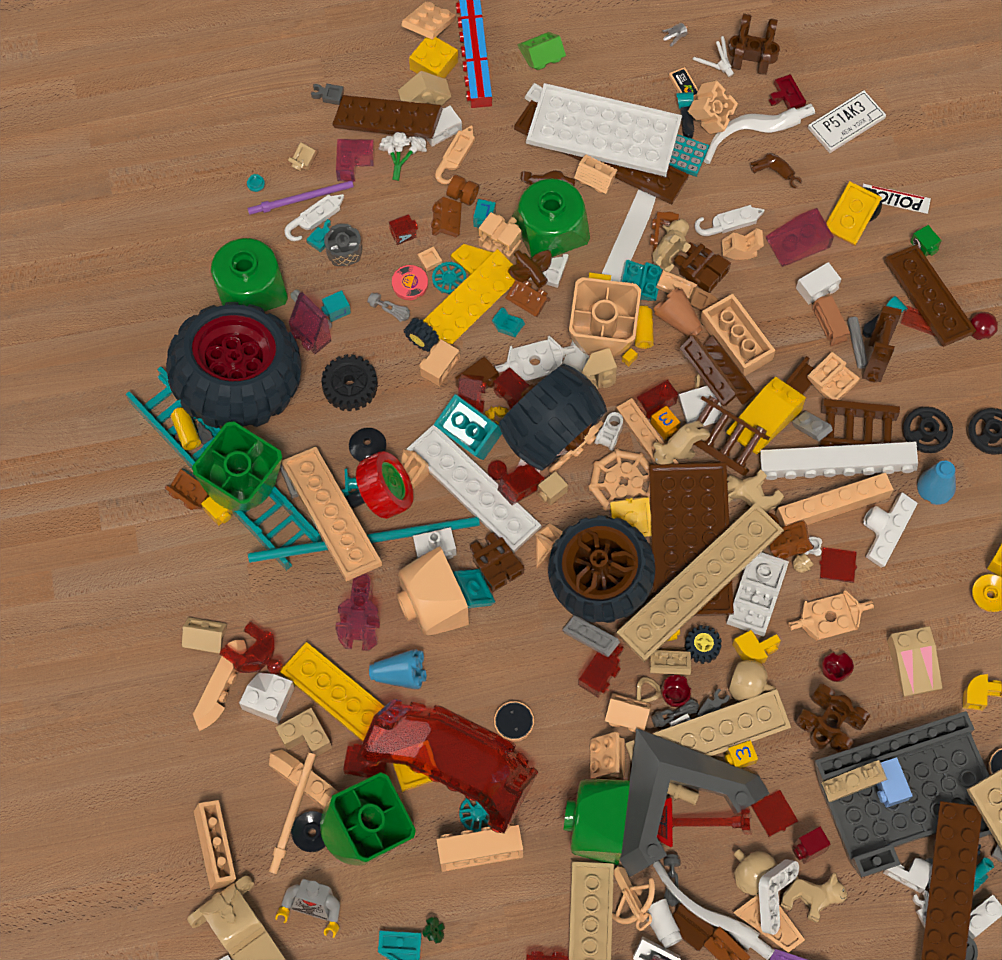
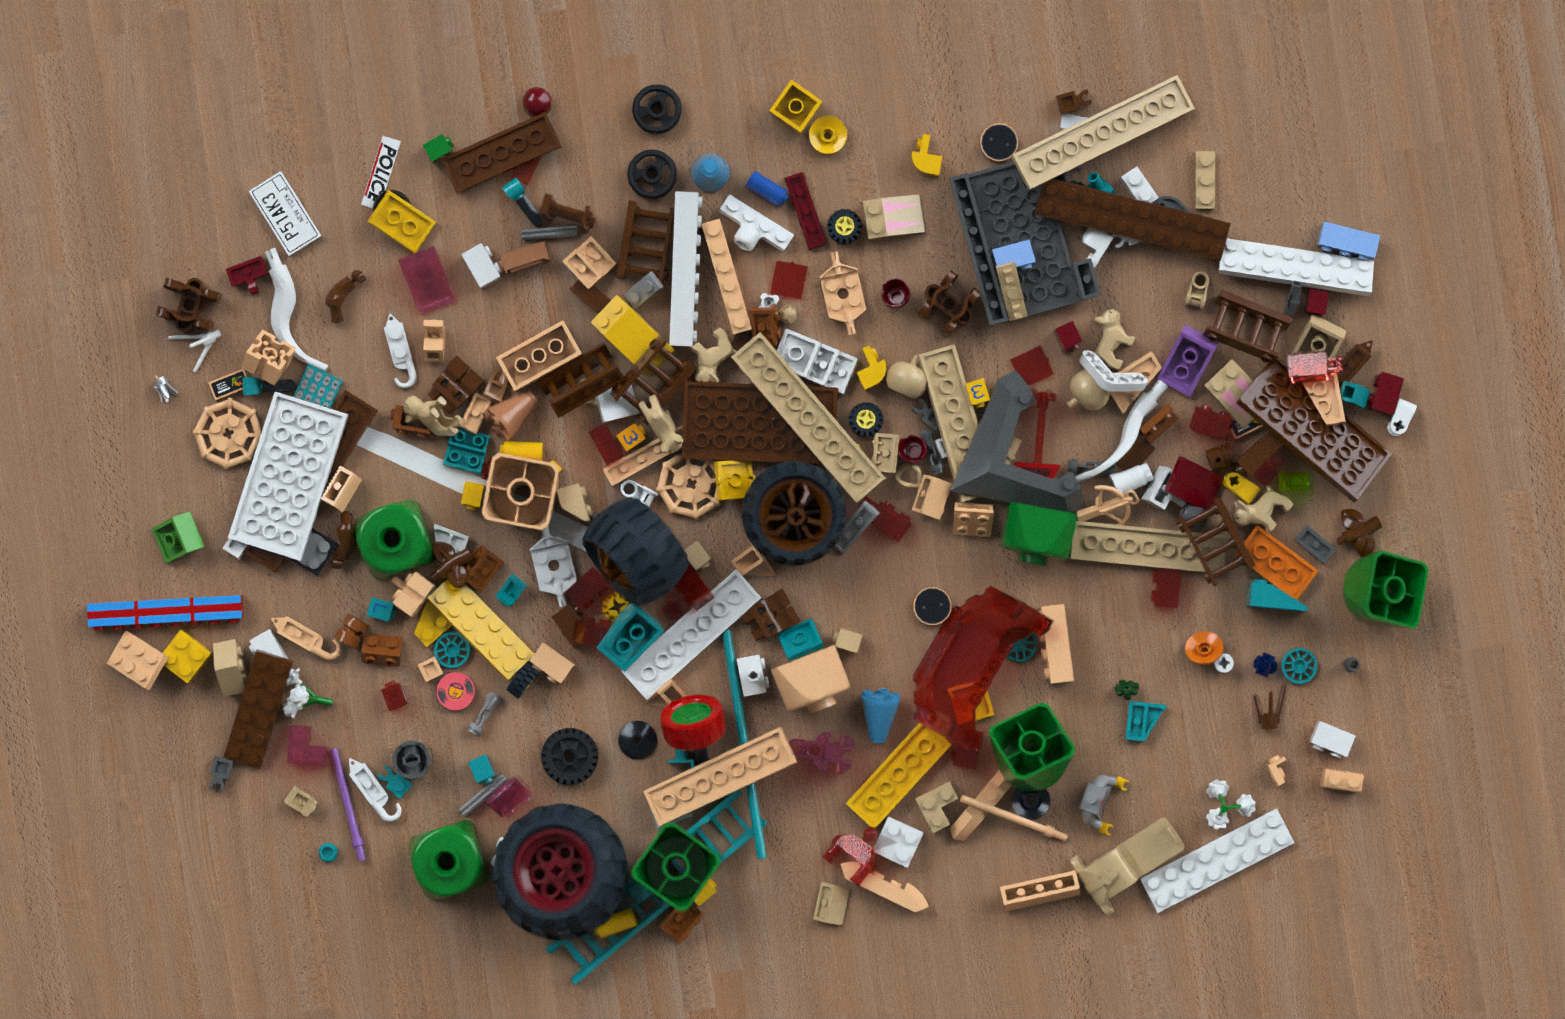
camera: 85 degrees left, 20 degrees up
none -> light nougat plate [192,398,262,470]
none -> light grey piece [286,528,338,576]
none -> blue brick [745,171,789,207]
none -> dark red tile [784,172,827,250]
none -> black wheel [827,209,862,244]
none -> tan brick [832,628,862,653]

